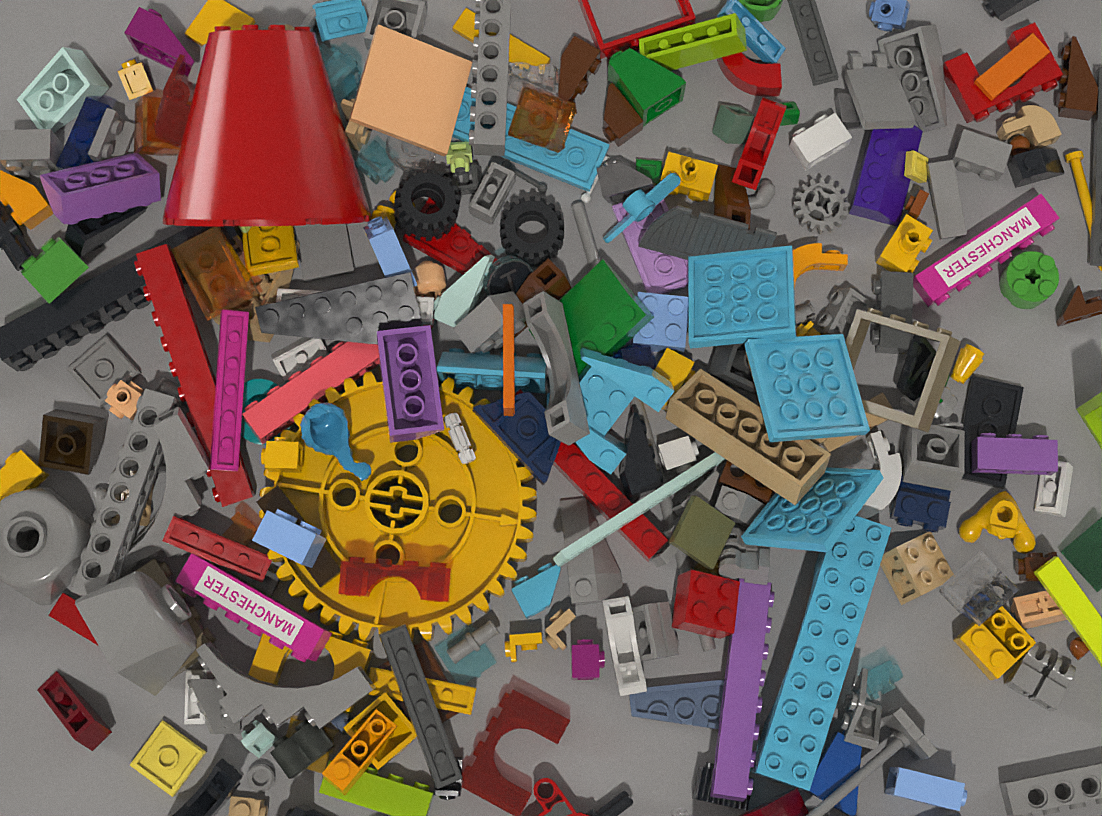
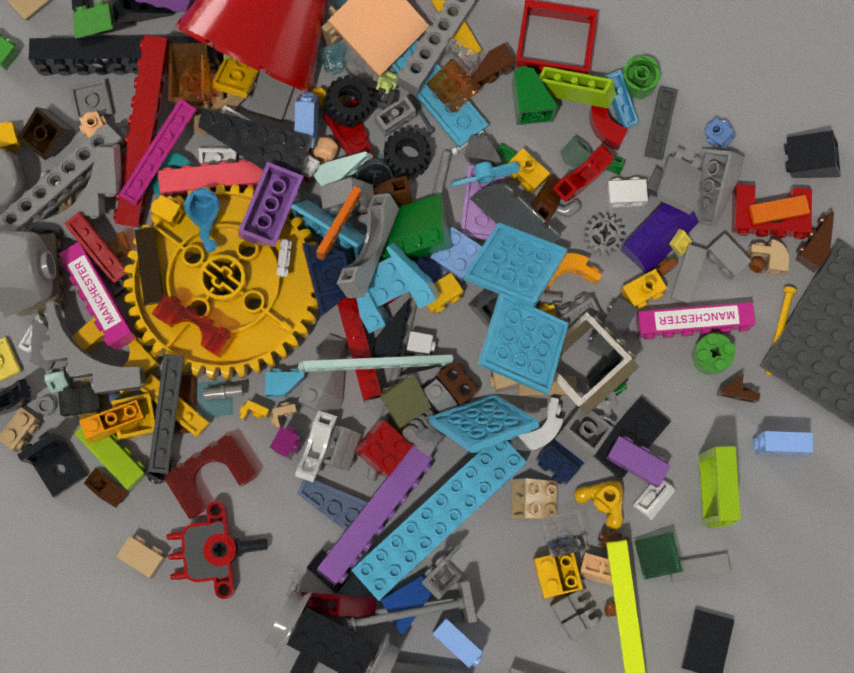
camera: 25 degrees right, 0 degrees up
light blue brick [252,509,326,568] -> none
reddish brown slope [603,83,644,147] -> none
tan brick [665,368,831,506] -> none
clear light blue brick [866,660,903,700] -> none
yellow cone [950,344,984,384] -> none
black slope [1007,148,1064,188] -> none

